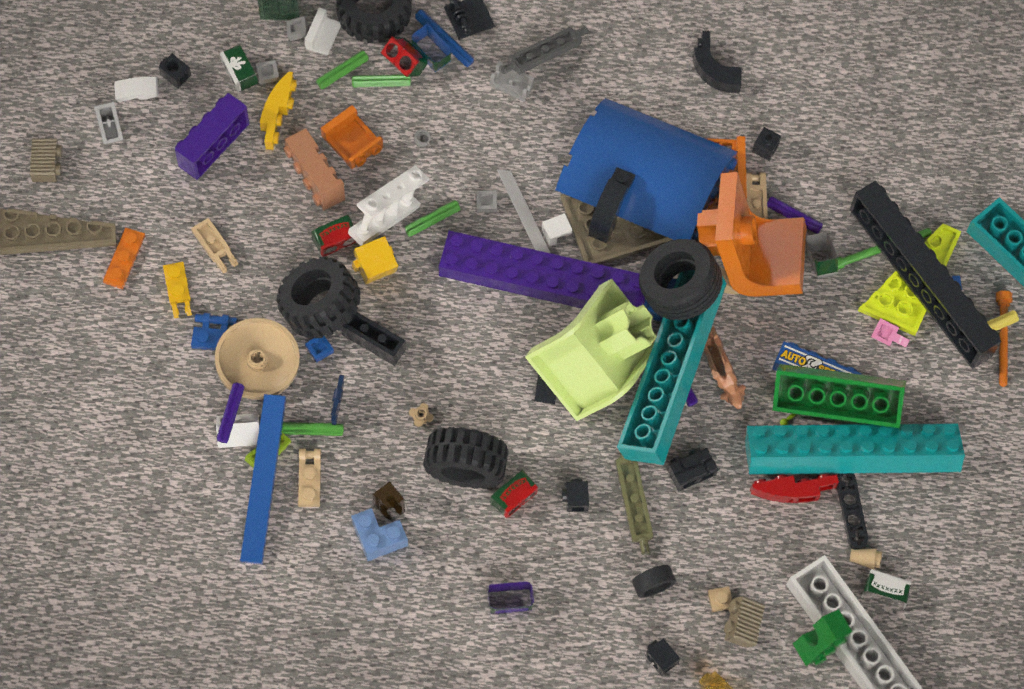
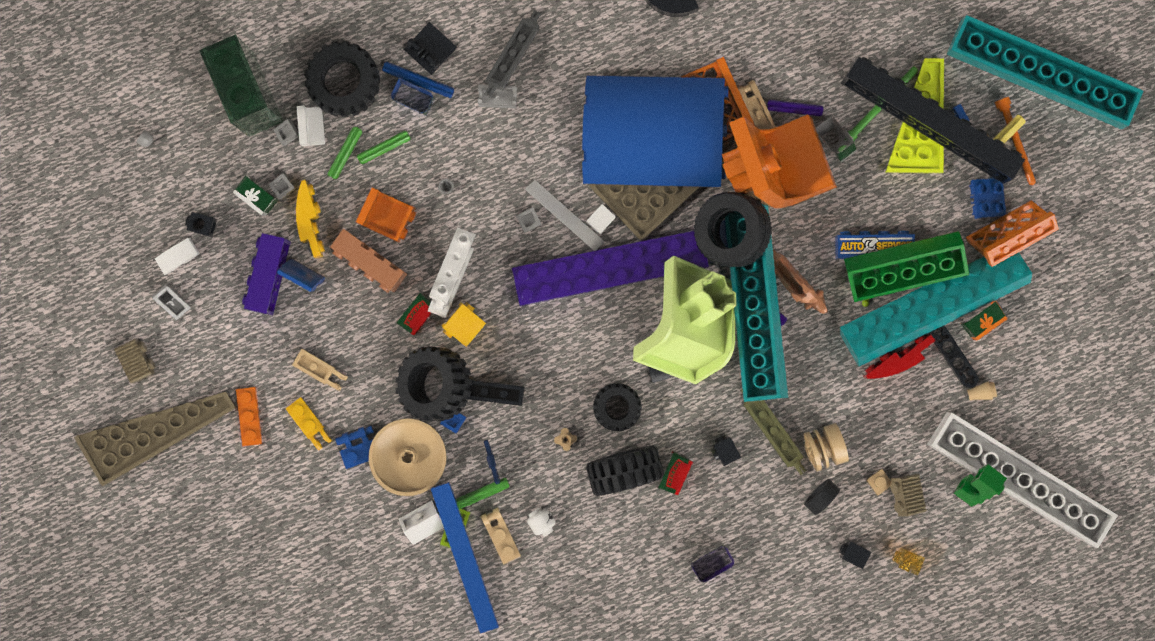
camera: 20 degrees left, 20 degrees up
dark purple axle [217,382,244,444] -> none
medium blue brick [351,508,408,561] -> none
dark brown hinge [372,481,405,520] -> none
red piece [381,37,428,77] -> none
bright green axle [405,200,460,237] -> none
black arch [588,167,636,243] -> none
black brick [667,448,718,492] -> none
black brick [752,127,782,161] -> none
piece [861,569,911,610] -> none
bright pink plate [871,318,910,347] -> none
none -> blue slope [277,259,325,292]
none -> white head [527,507,556,537]
none -> black tyre [593,383,642,432]
none -> tan wheel [804,423,849,471]
none -> dark green piece [960,301,1007,340]
none -> orange fence [966,200,1059,267]
none -> blue hinge [969,179,1006,219]

